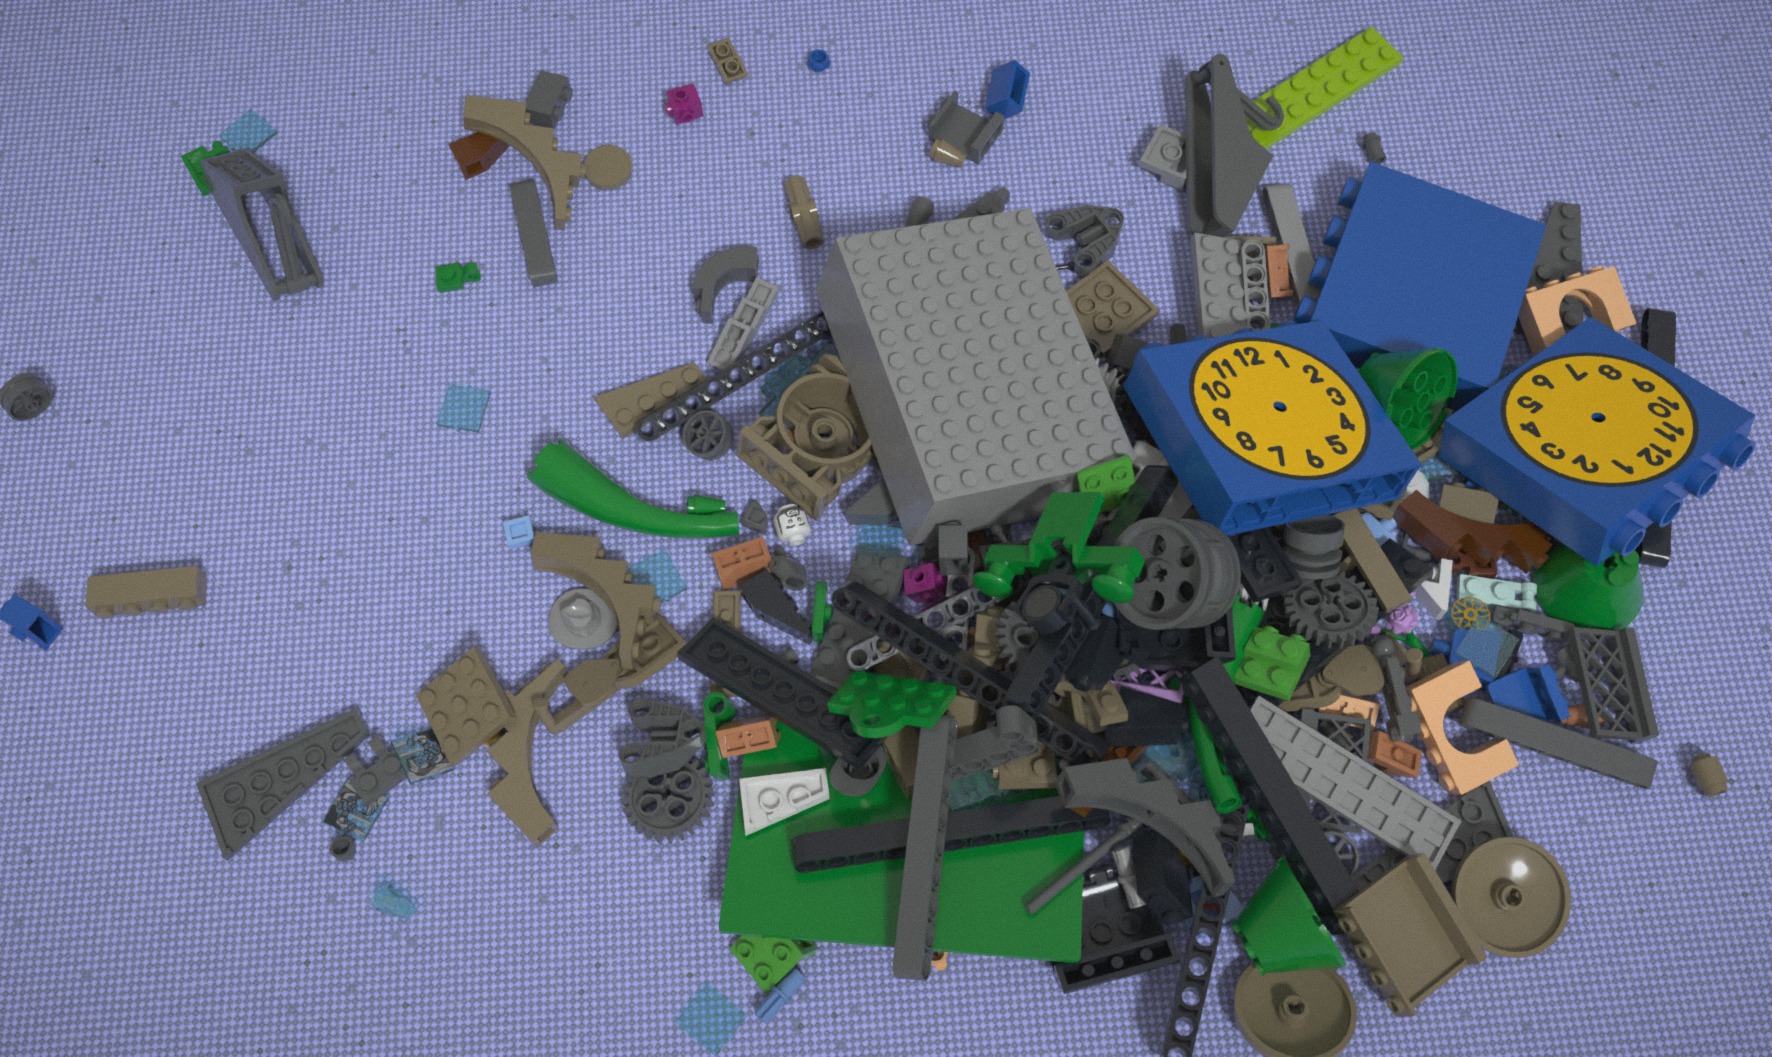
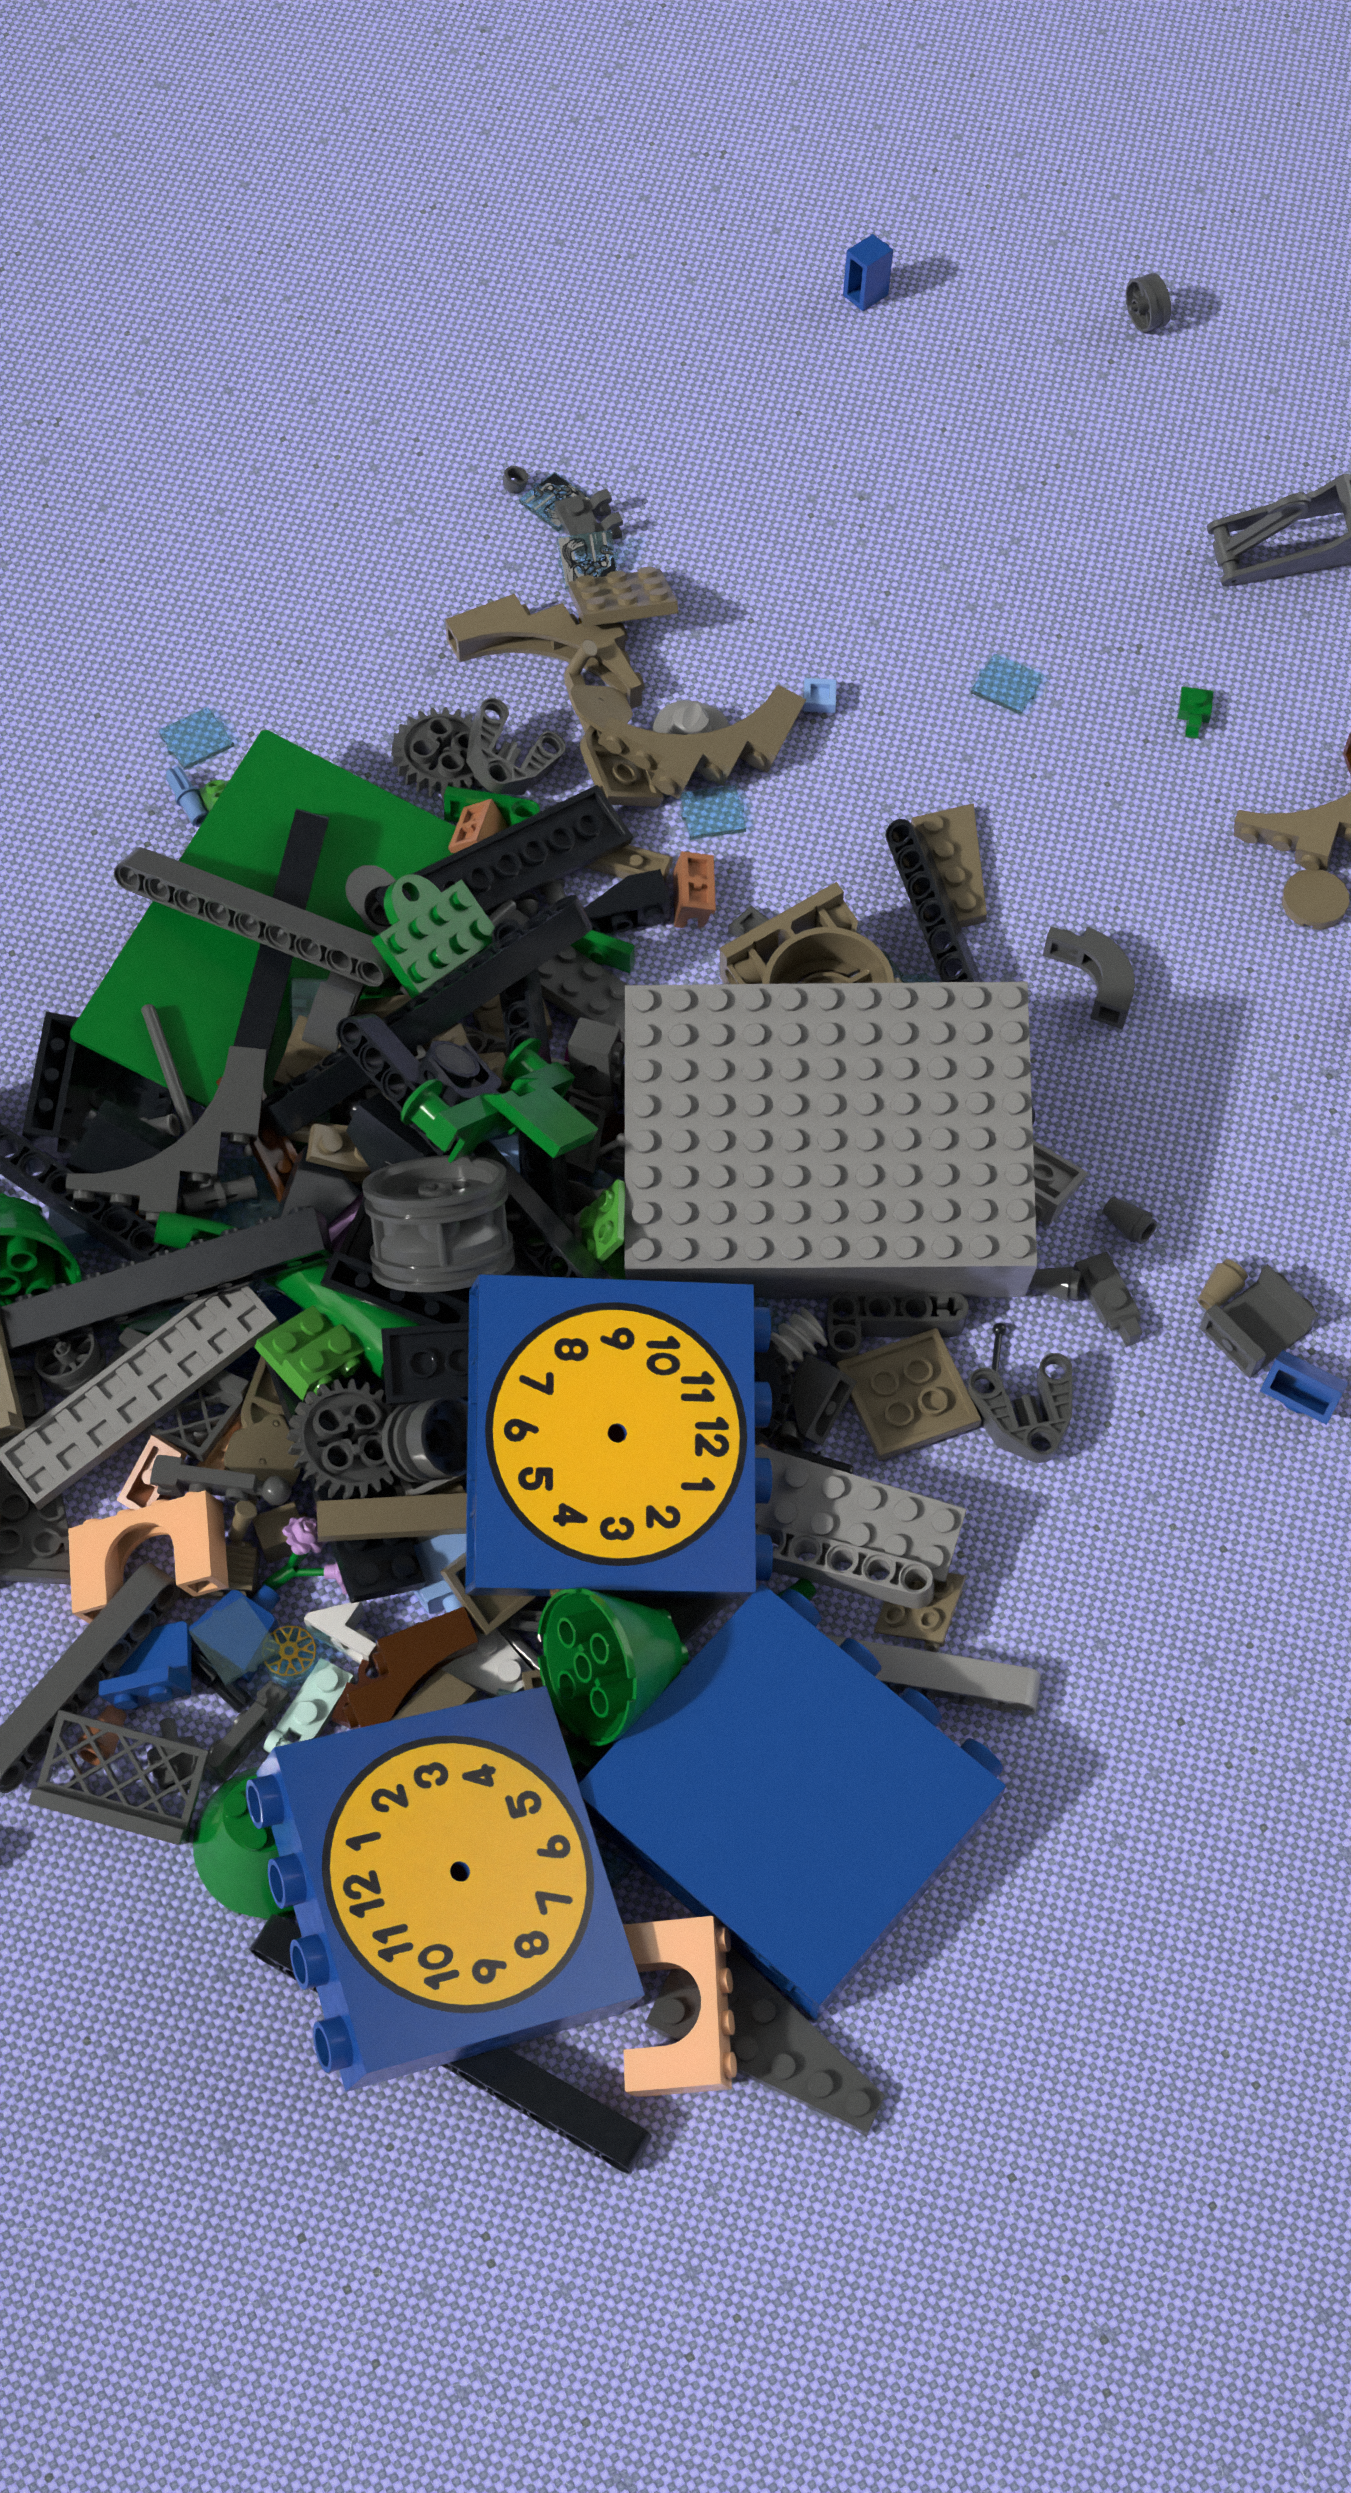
camera: 105 degrees right, 5 degrees down
dark tan brick [85,566,207,619] -> none
dark grey wing [196,709,369,861] -> none
clear light blue cone [370,884,417,921] -> none
dark grey beam [510,179,558,288] -> none
green brick [527,438,739,539] -> none
dark grey wheel [683,410,733,461] -> none
green cone [687,494,725,515] -> none
light grey slope [707,277,781,374] -> none
white wing [739,768,829,836] -> none
dark grey piece [769,547,808,591] -> none
white head [773,504,811,546] -> none
dark tan piece [785,175,824,250] -> none
light grey plate [1139,124,1187,191] -> none
dark grey piece [1185,53,1284,237] -> none
lime plate [1245,27,1404,149] -> none
nougat hinge [1264,244,1294,298] -> none
dark grey pin [1361,132,1387,164] -> none

